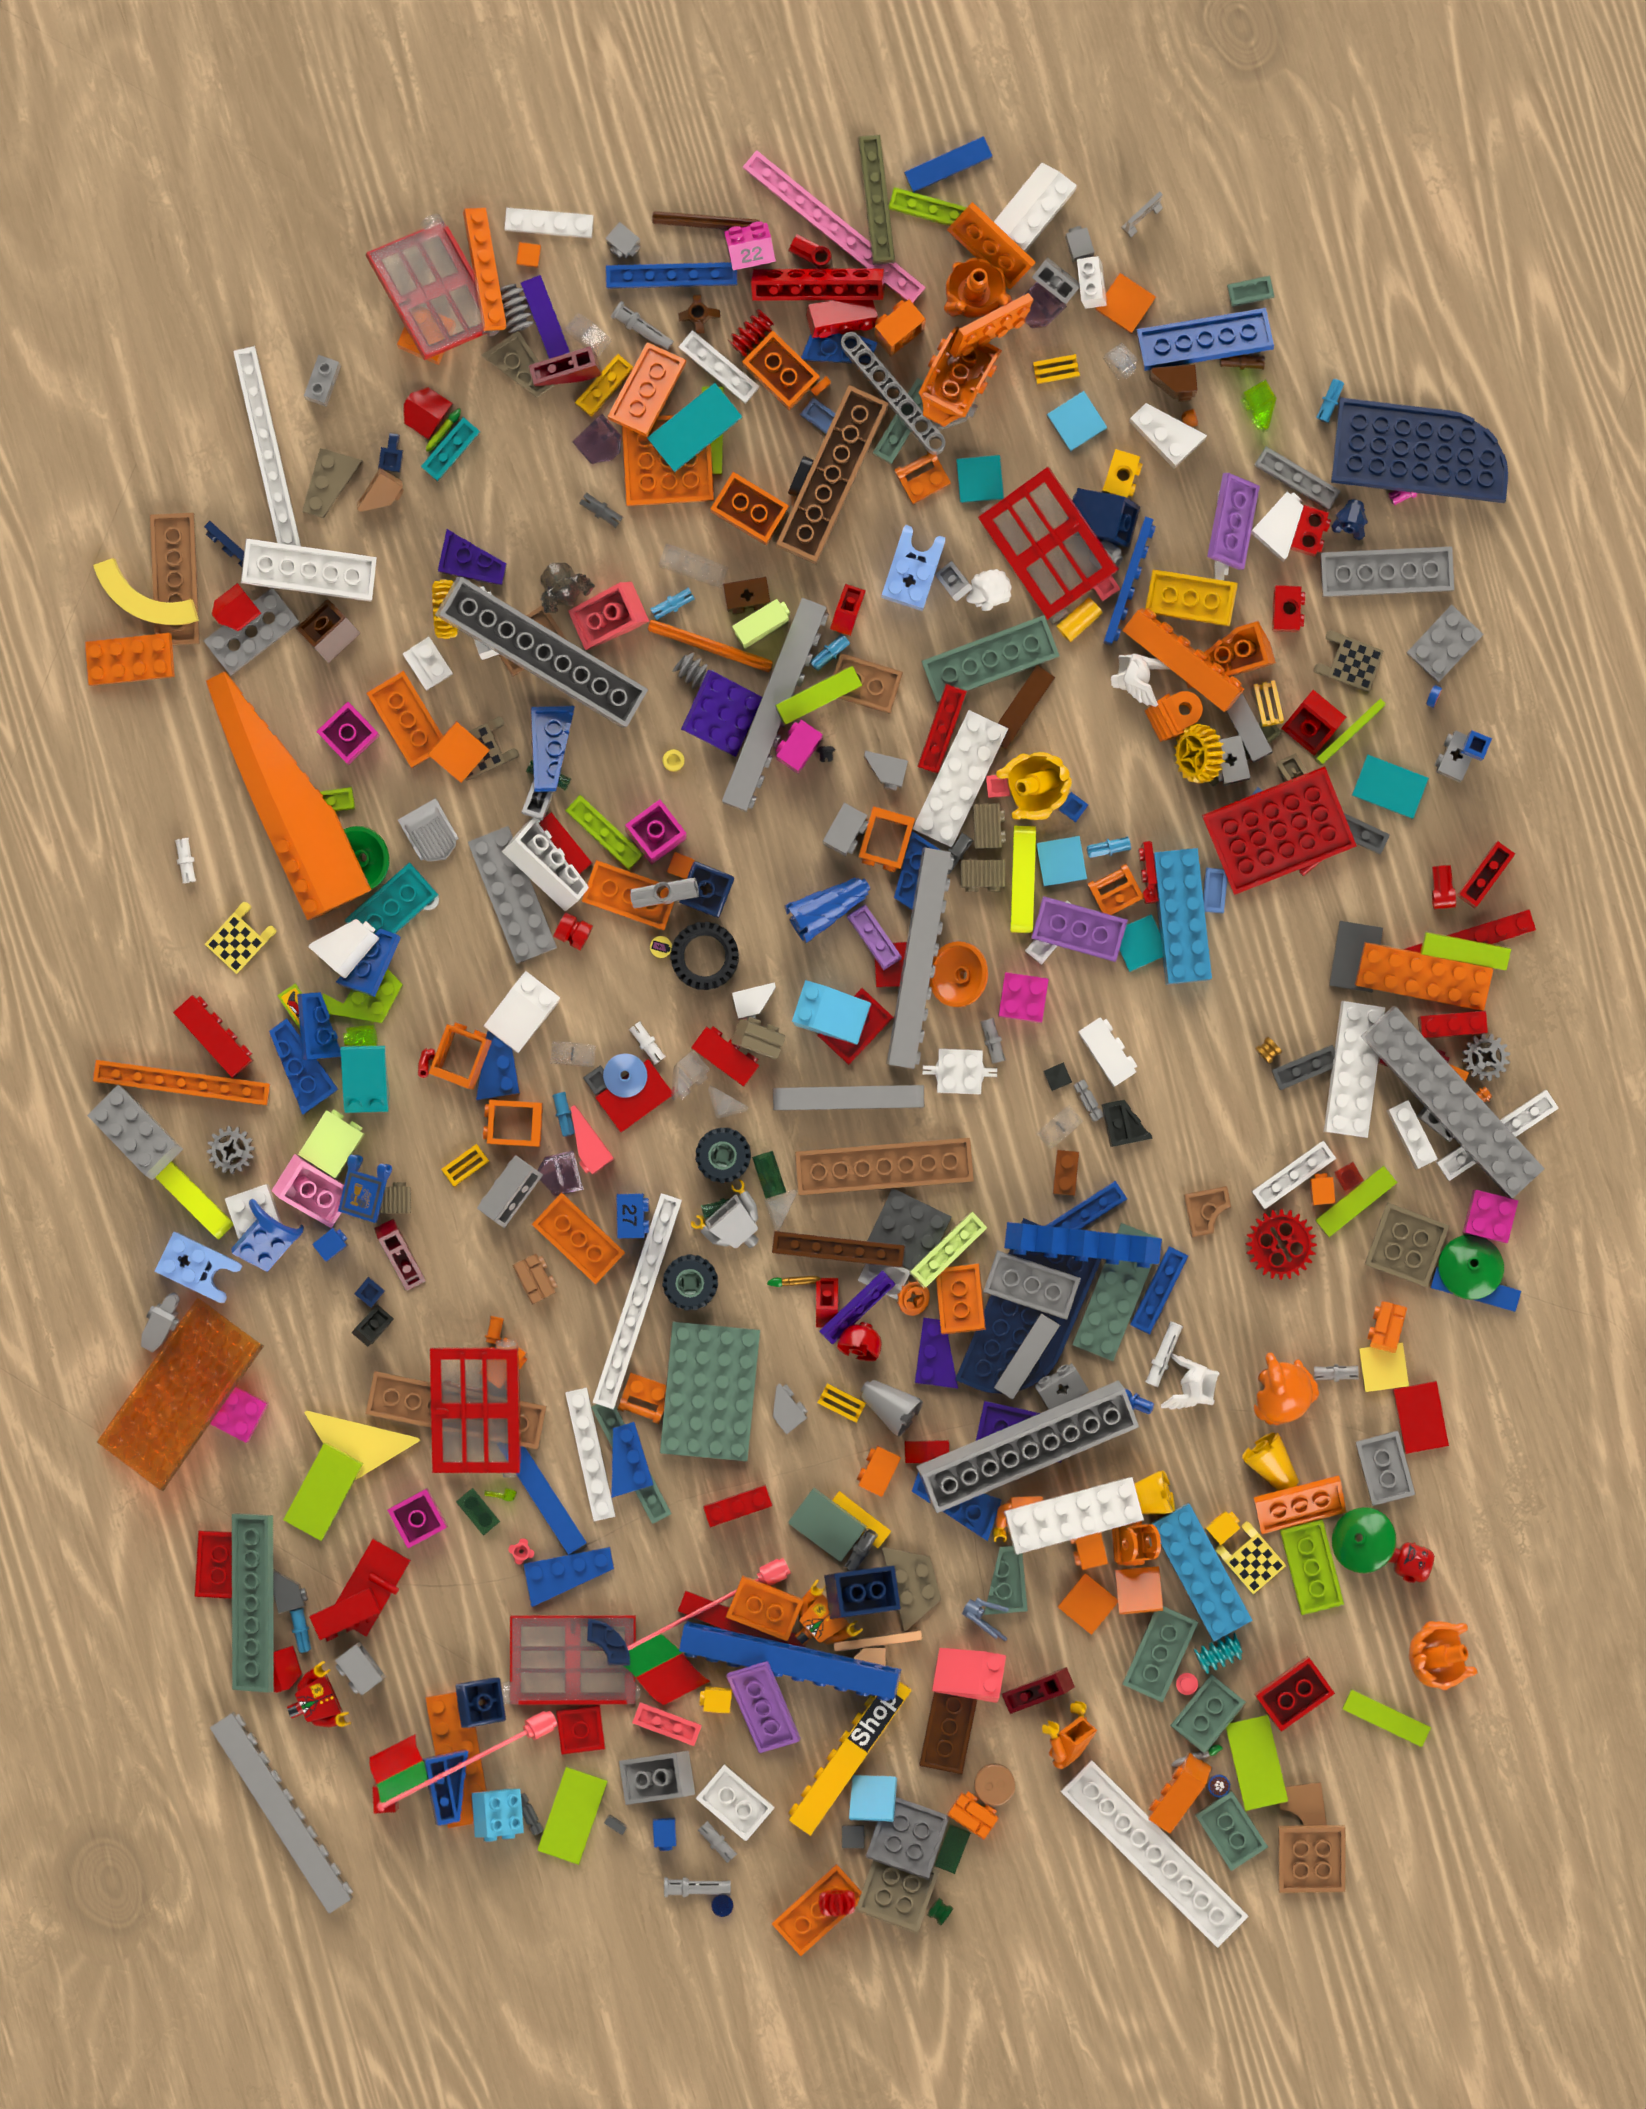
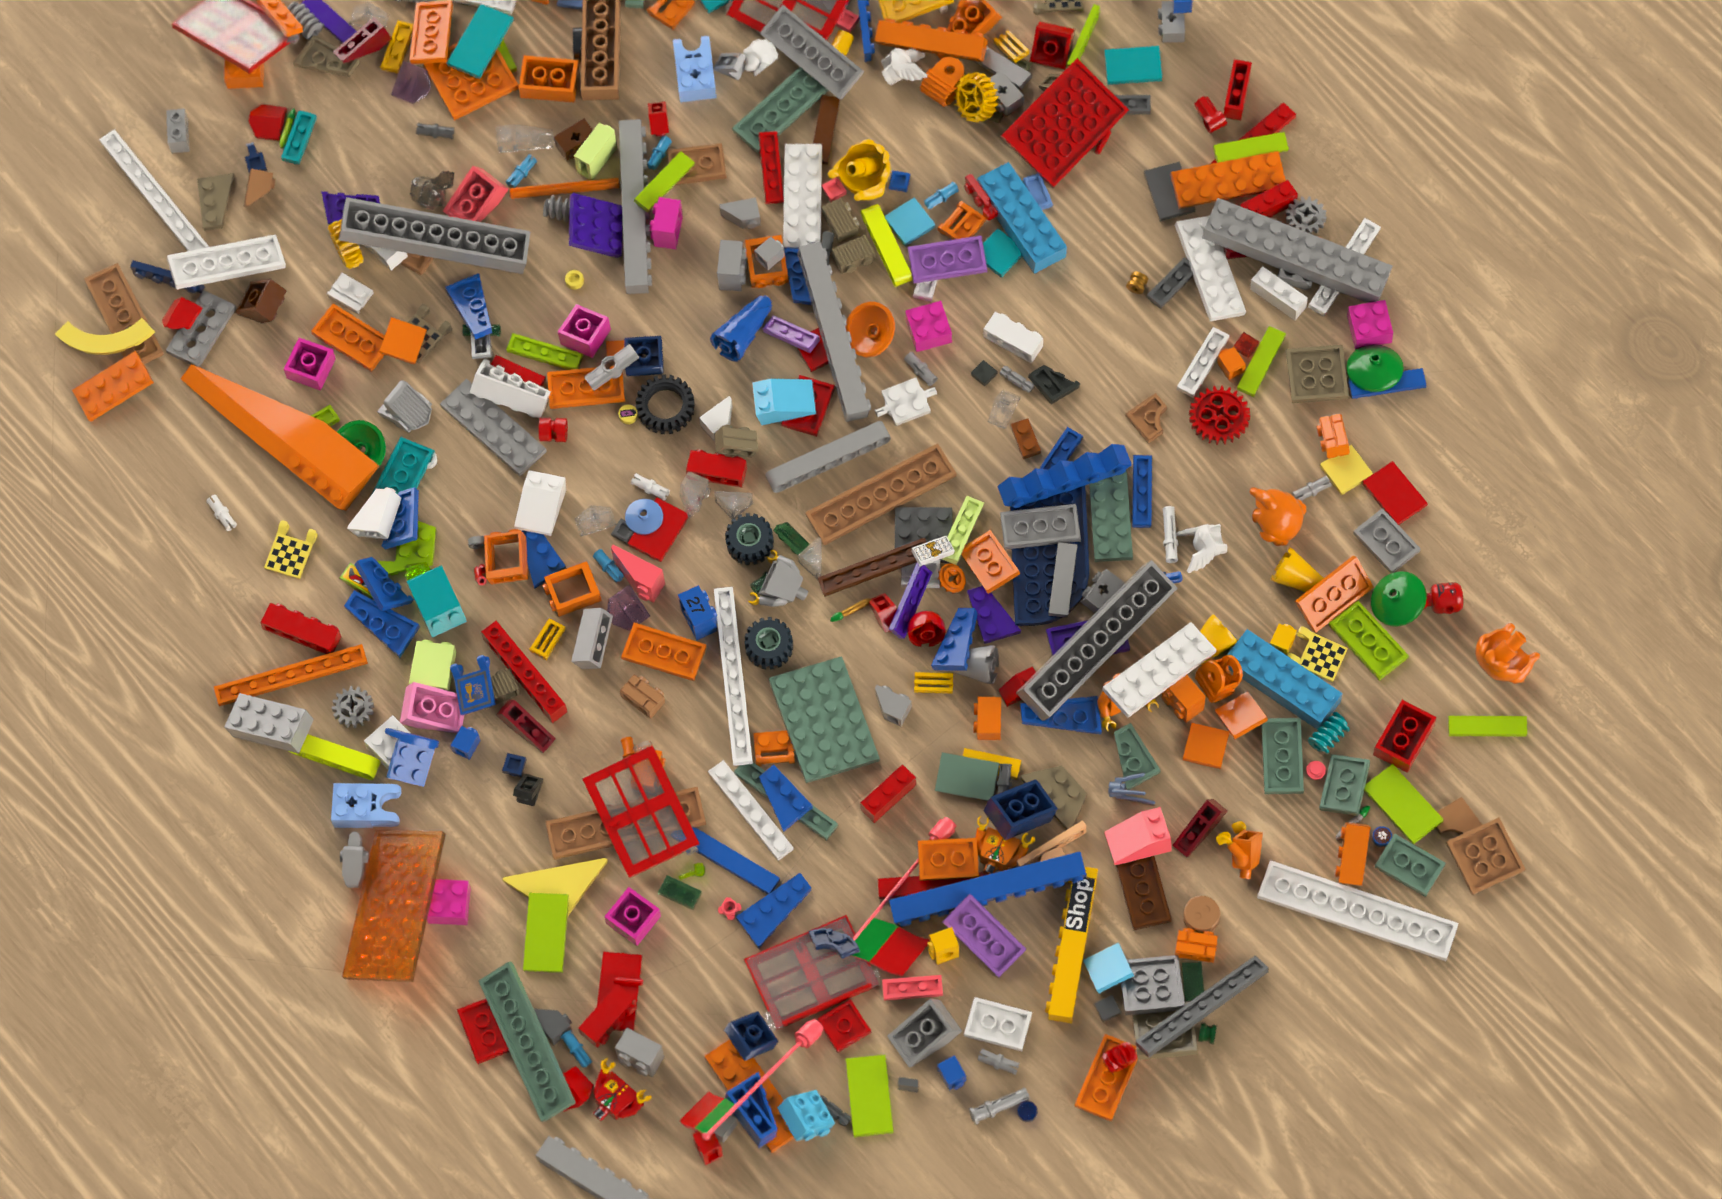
camera: 20 degrees left, 20 degrees down
black piece [816,746,836,762] -> none
none -> light grey tile [468,536,485,549]
none -> red brick [481,620,567,723]
none -> light grey brick [754,237,784,270]
none -> light grey plate [760,5,864,100]
none -> white tile [911,536,955,566]
none -> blue wing [931,608,978,671]
none -> dark grey plate [1135,955,1269,1058]

